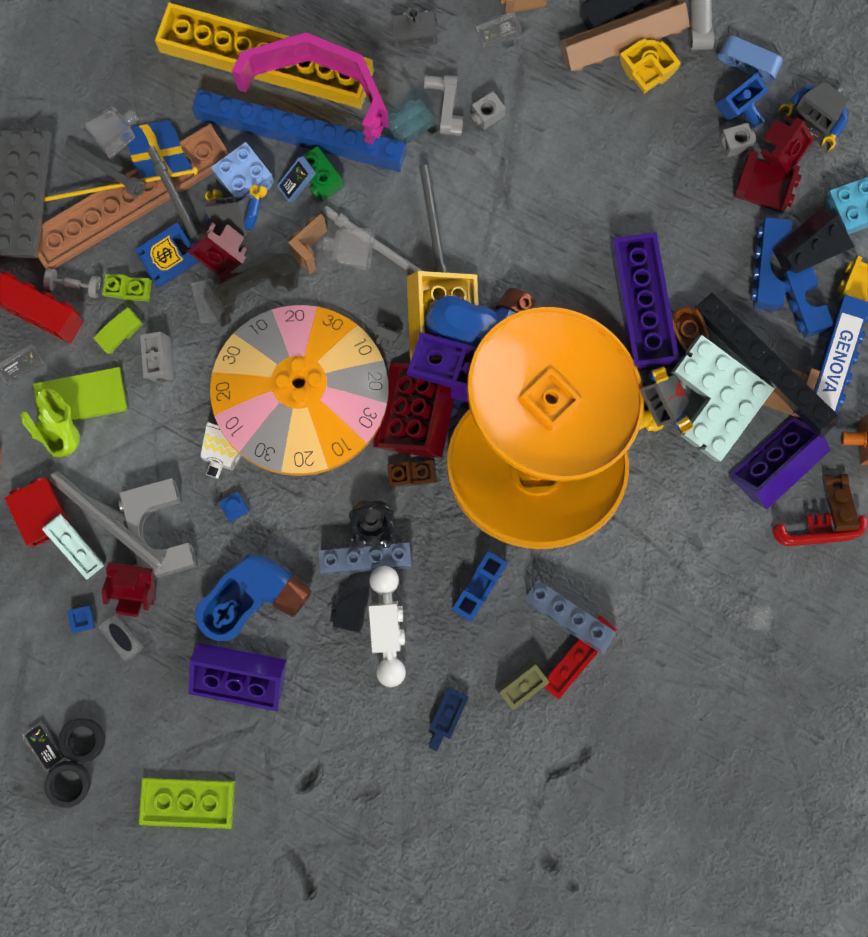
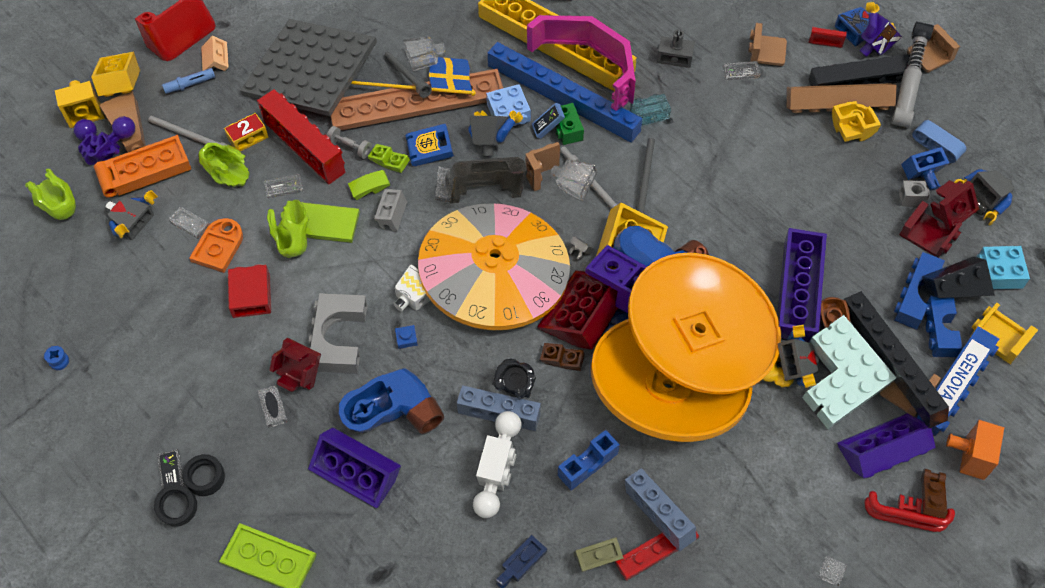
camera: 15 degrees right, 20 degrees down
light aqua tile [42,514,105,580] -> none
light grey axle [49,471,165,571] -> none
blue plate [67,606,96,633] -> none
dark grey bar [147,146,207,268] -> none
dark red panel [187,222,247,278] -> none
black slope [330,587,371,634] -> none
light grey beam [424,75,463,136] -> none
light grey brick [471,91,506,130] -> none

